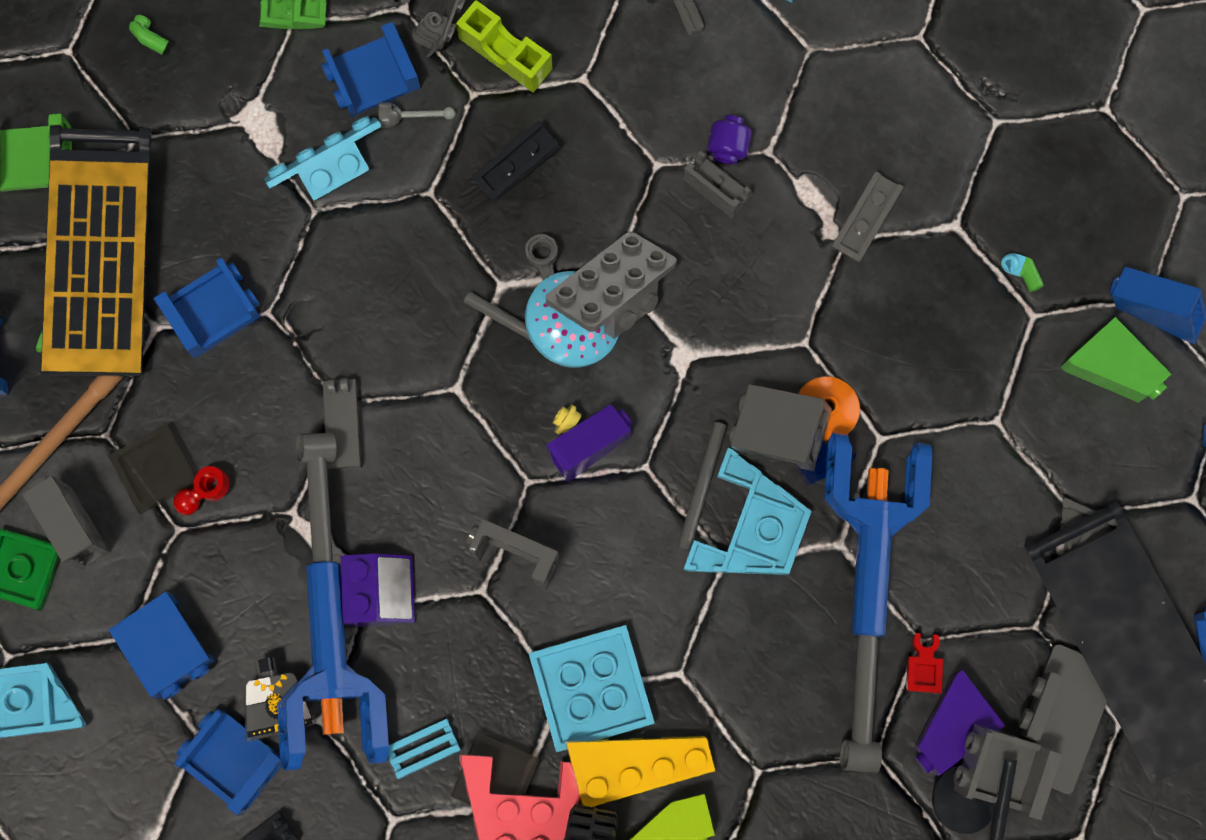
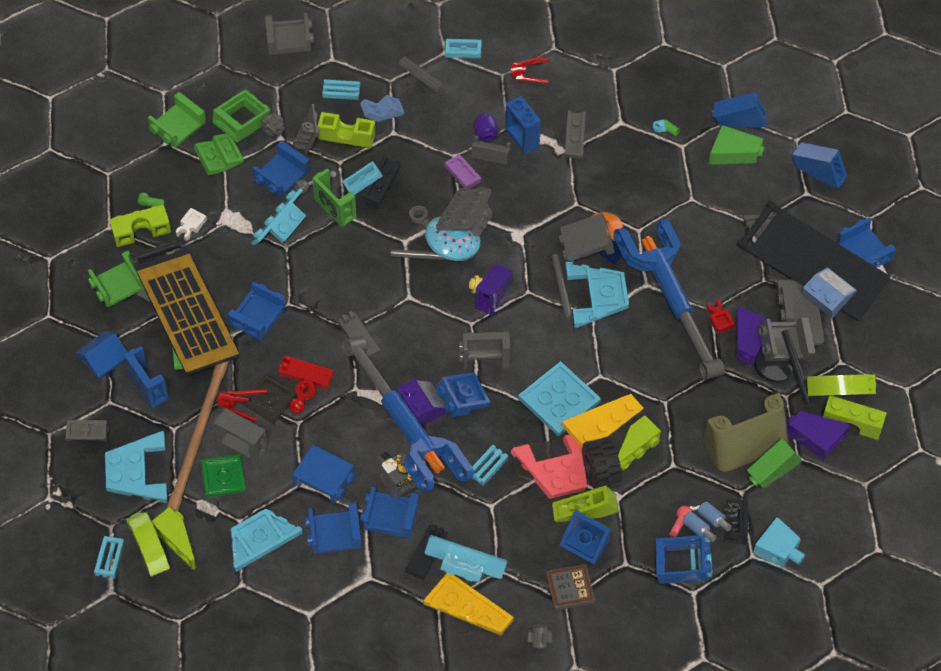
camera: 30 degrees left, 20 degrees down
none -> lime arch [109,205,171,247]
none -> white plate [176,208,207,241]
none -> red plant [218,389,268,422]
none -> red hinge [278,356,334,390]
none -> blue panel [305,503,361,554]
none -> bright green panel [313,169,356,227]
none -> medium azure tile [342,161,382,195]
none -> medium blue slope [360,95,404,122]
none -> blue plate [436,372,491,417]
none -> medium lavender plate [445,154,481,189]
none -> blue window [505,96,541,154]
none -> red plant [510,57,550,84]
none -> medium blue slope [803,267,857,318]

